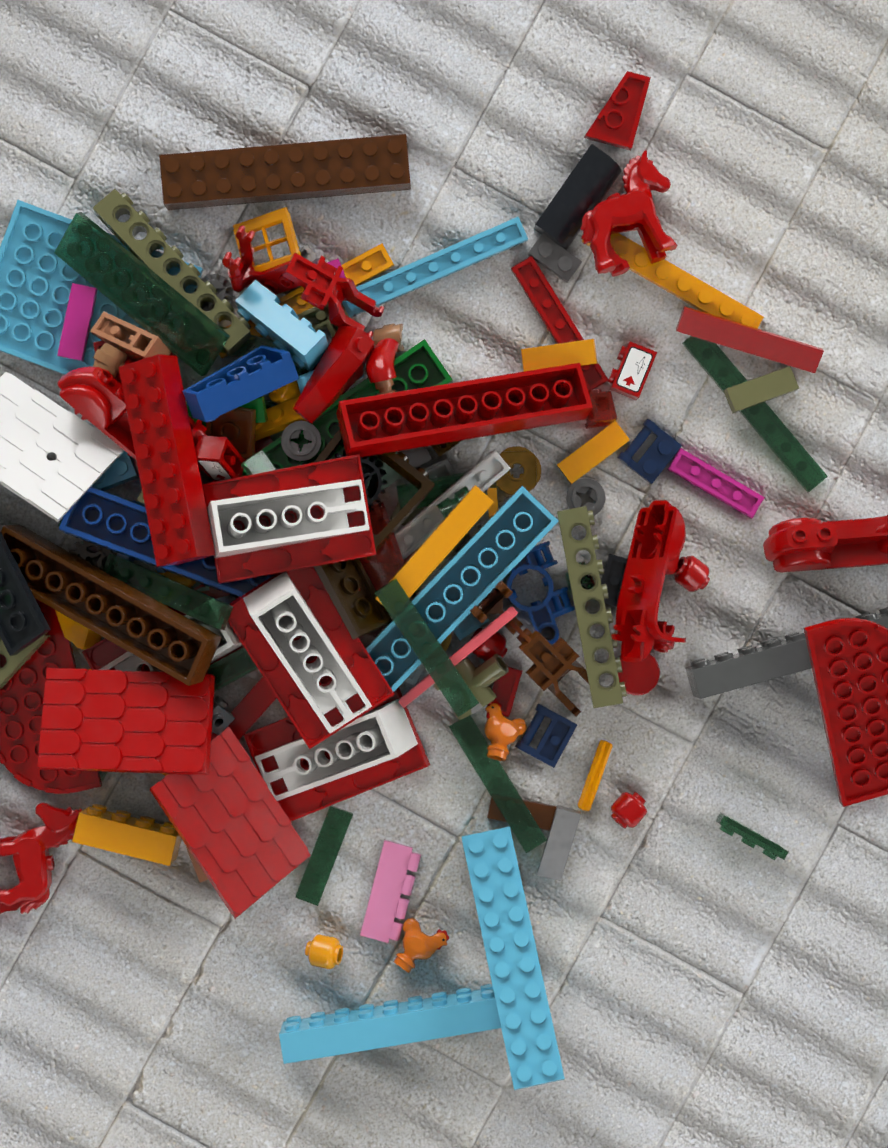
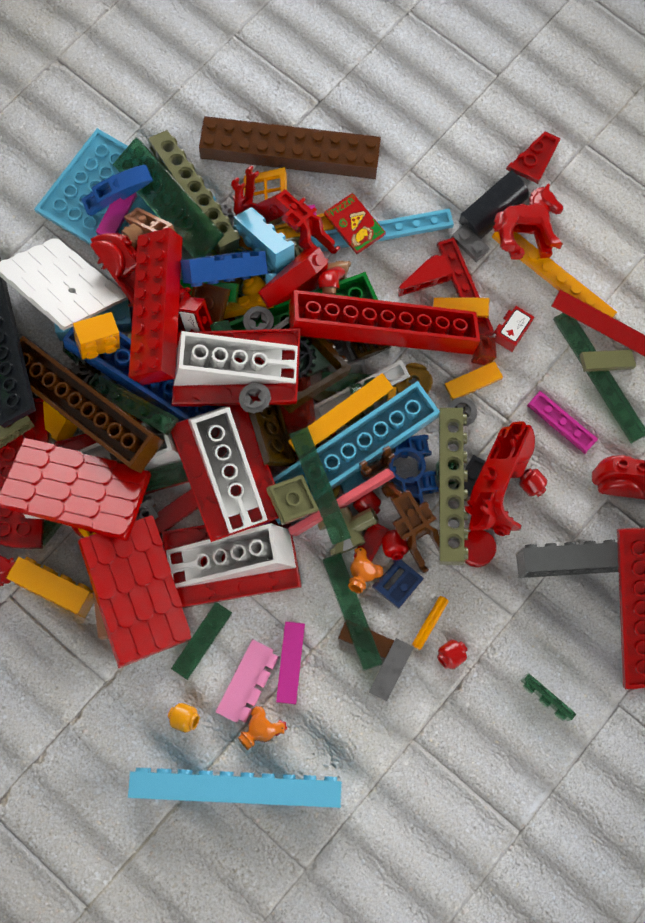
camera: 10 degrees right, 15 degrees down
medium azure brick [462,826,565,1091] -> none
dark blue plate [617,419,682,484] -> none
none -> light orange brick [73,312,120,359]
none -> blue slope [81,164,153,217]
none -> flat silver gear [239,383,271,414]
none -> olive tile [266,474,319,525]
none -> dark pink tile [276,622,305,705]
none -> tile [324,193,386,255]
none -> red head [381,529,409,560]
none -> red slope [398,254,452,297]

